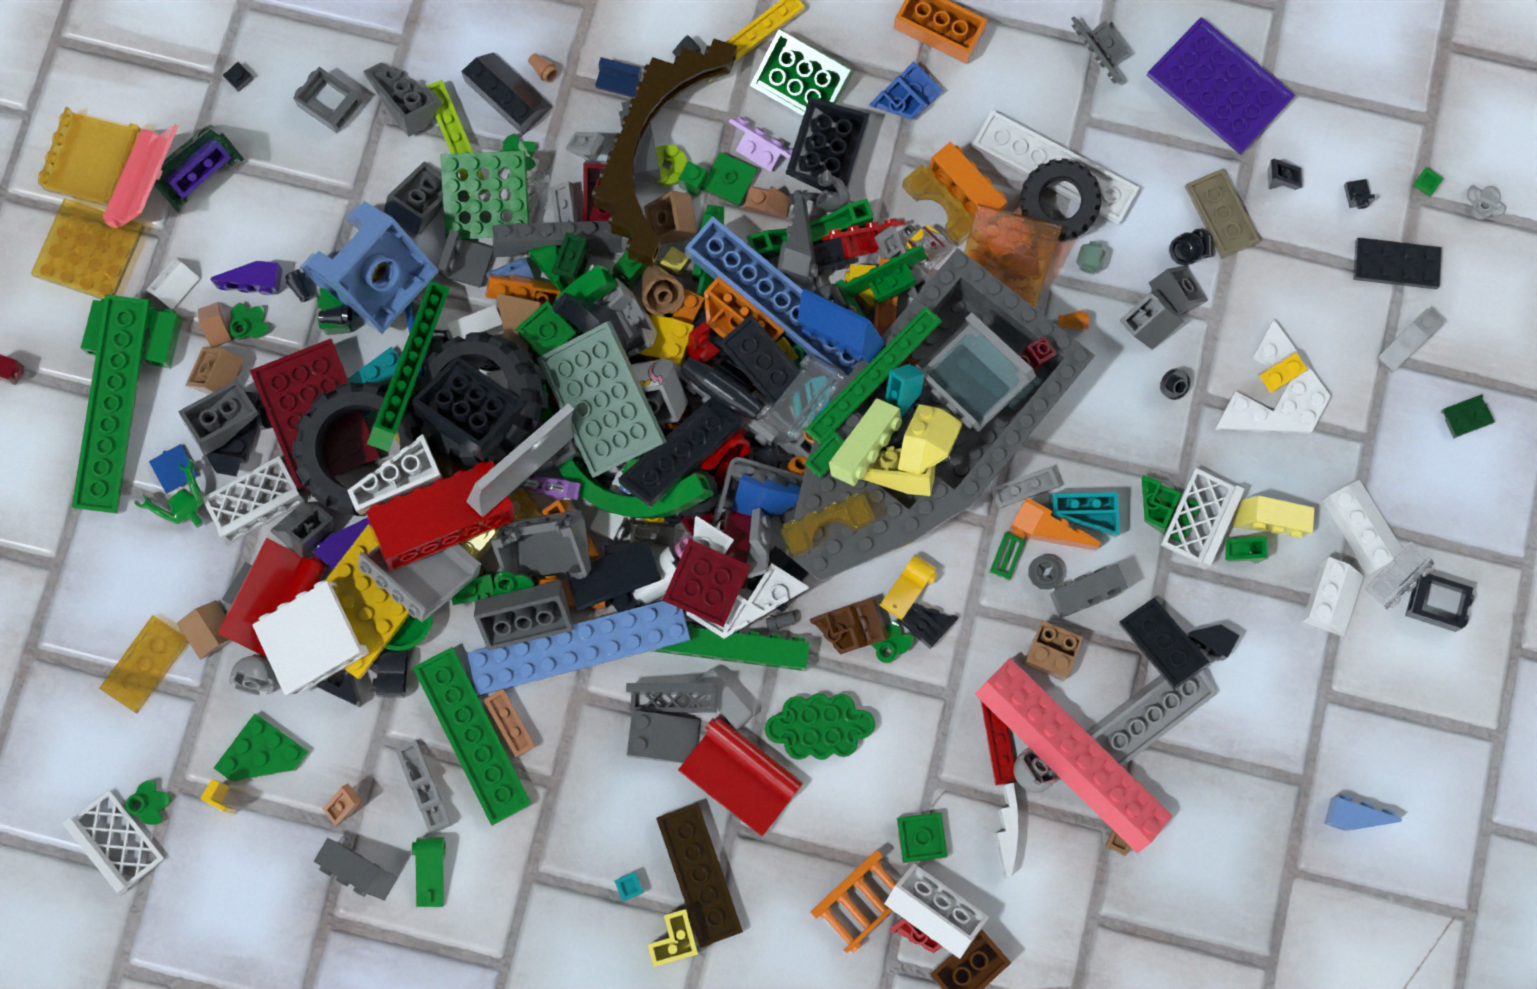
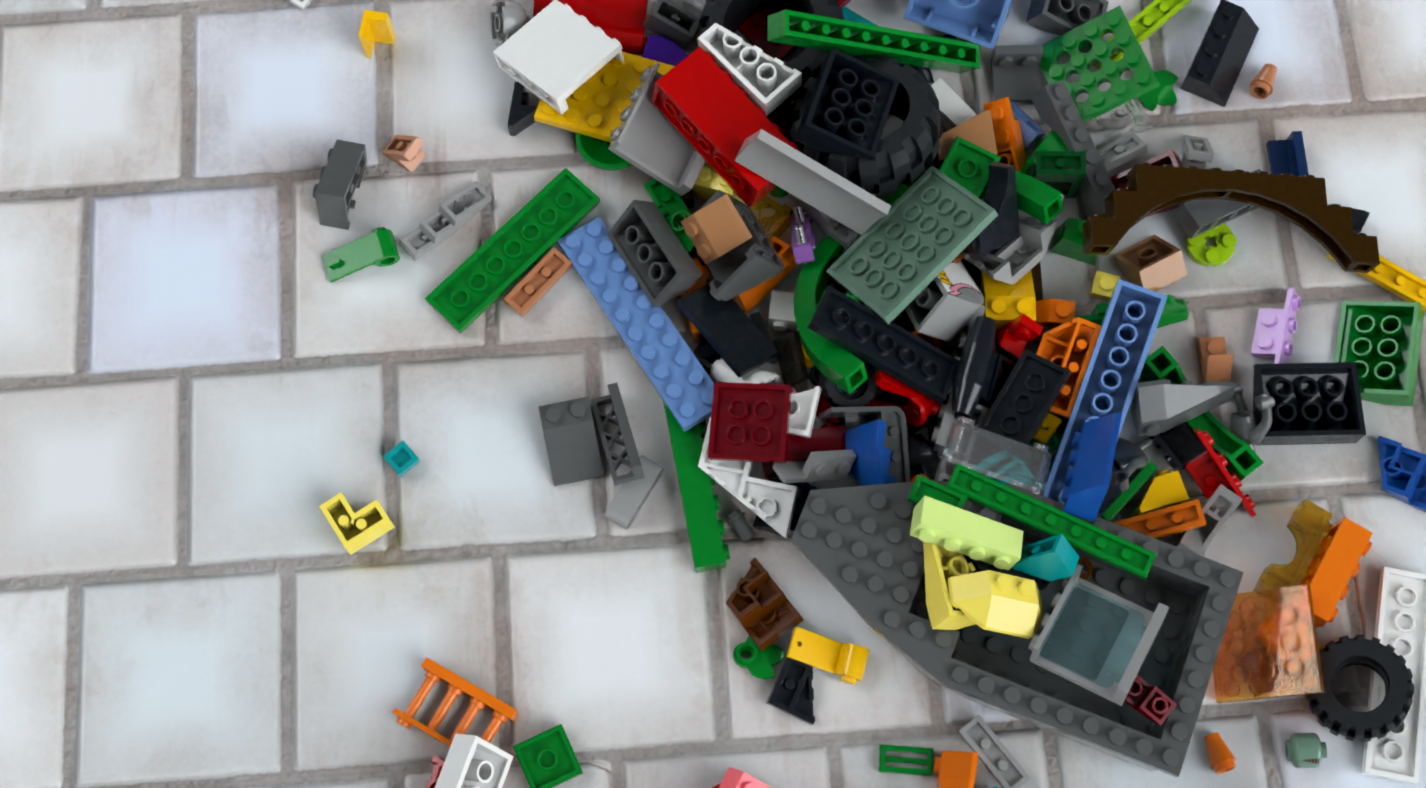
camera: 75 degrees right, 5 degrees down
green plate [214,713,309,782] -> none
black brick [372,651,408,698] -> none
medium nougat cone [642,265,685,316] -> none
dark brown plate [656,803,743,948] -> none
red door [677,717,803,837] -> none
green brick [678,161,707,197] -> none
green plate [702,152,757,207] -> none
green plate [765,693,875,760] -> none
clear yellow arch [780,494,875,558] -> none
green bracket [845,245,927,304] -> none
clear torso [902,224,954,274] -> none
none -> medium nougat slope [680,194,752,264]

